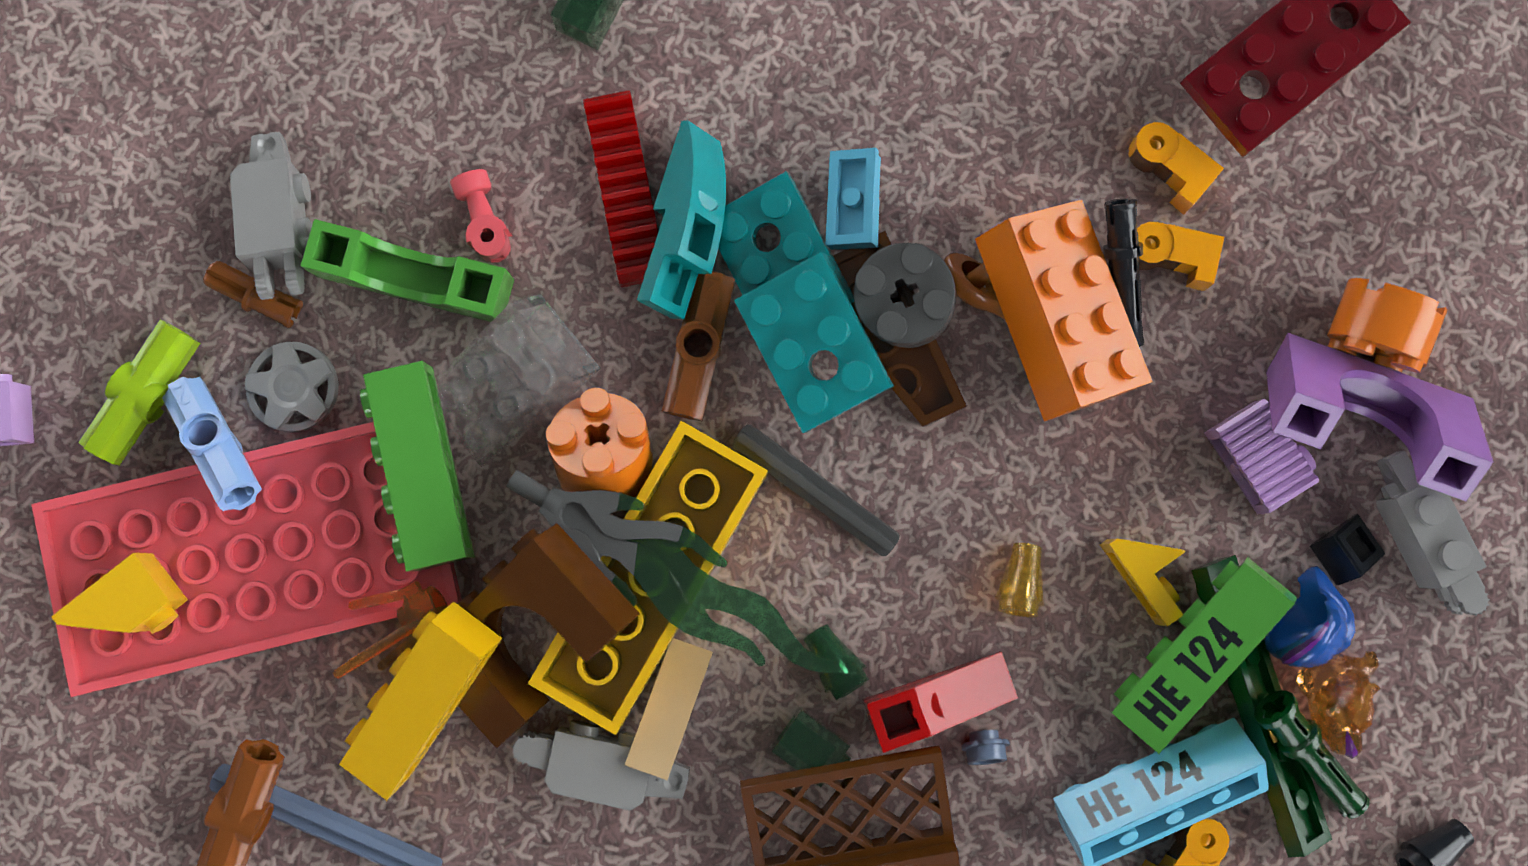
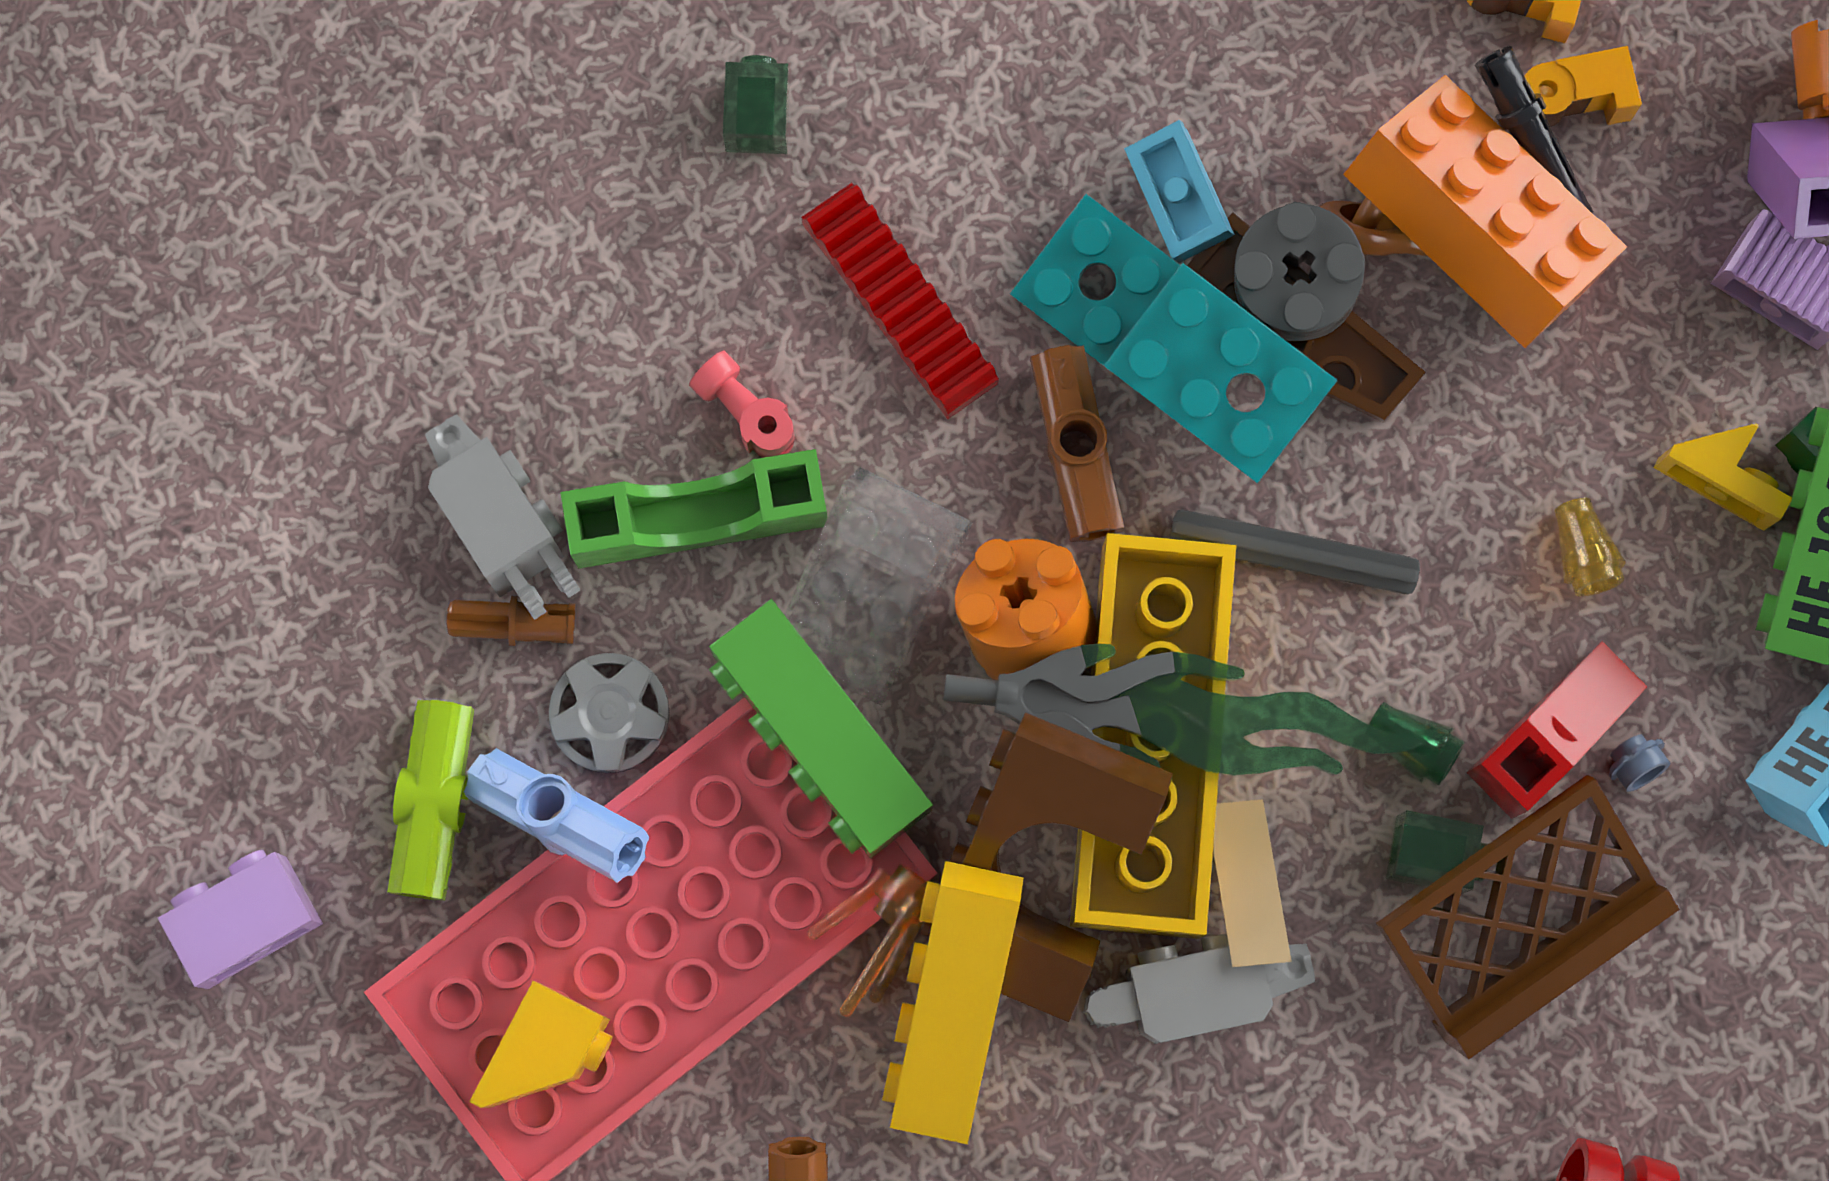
camera: 25 degrees left, 5 degrees down
teal slope [637,120,726,319] -> none

